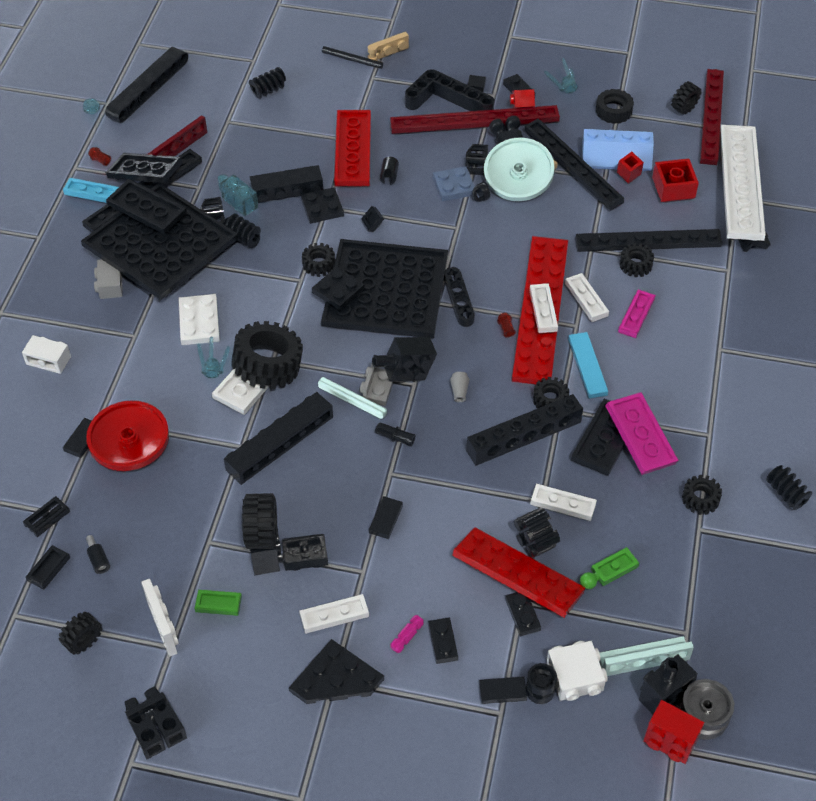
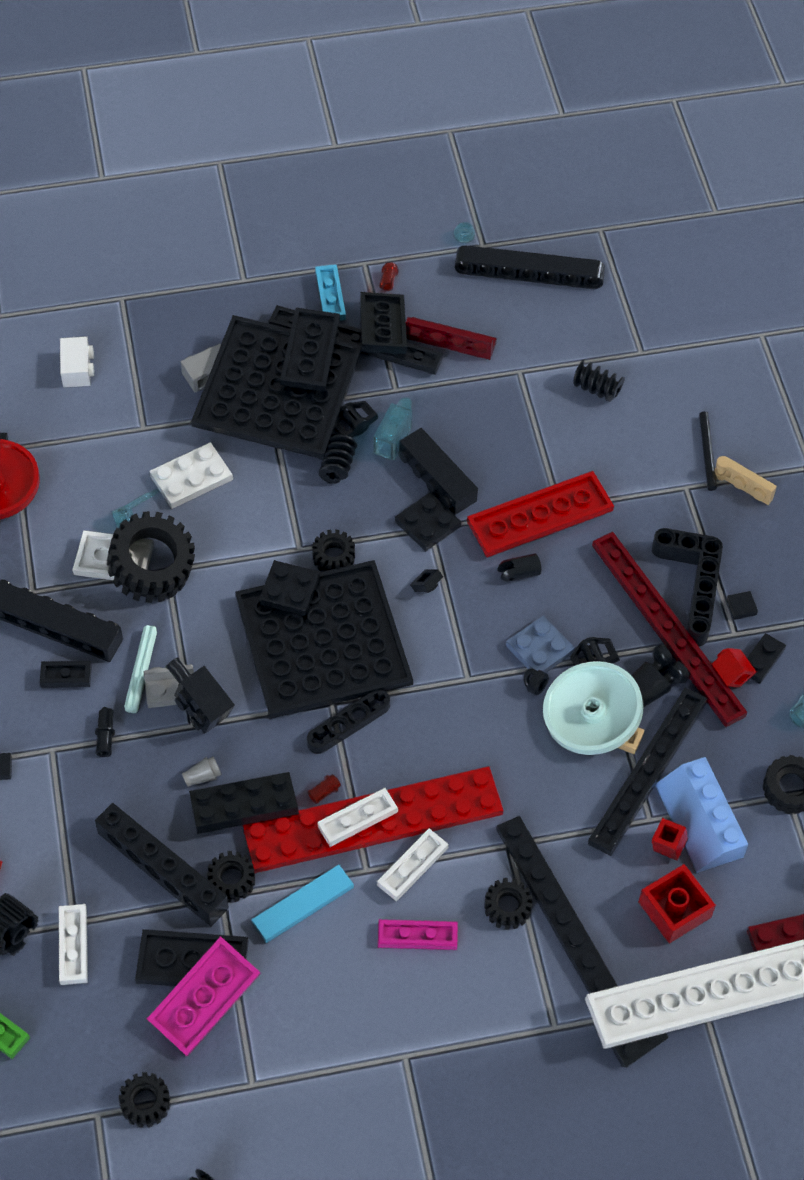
camera: 65 degrees right, 5 degrees up
none -> black plate [40,661,92,688]
none -> black plate [189,772,299,834]

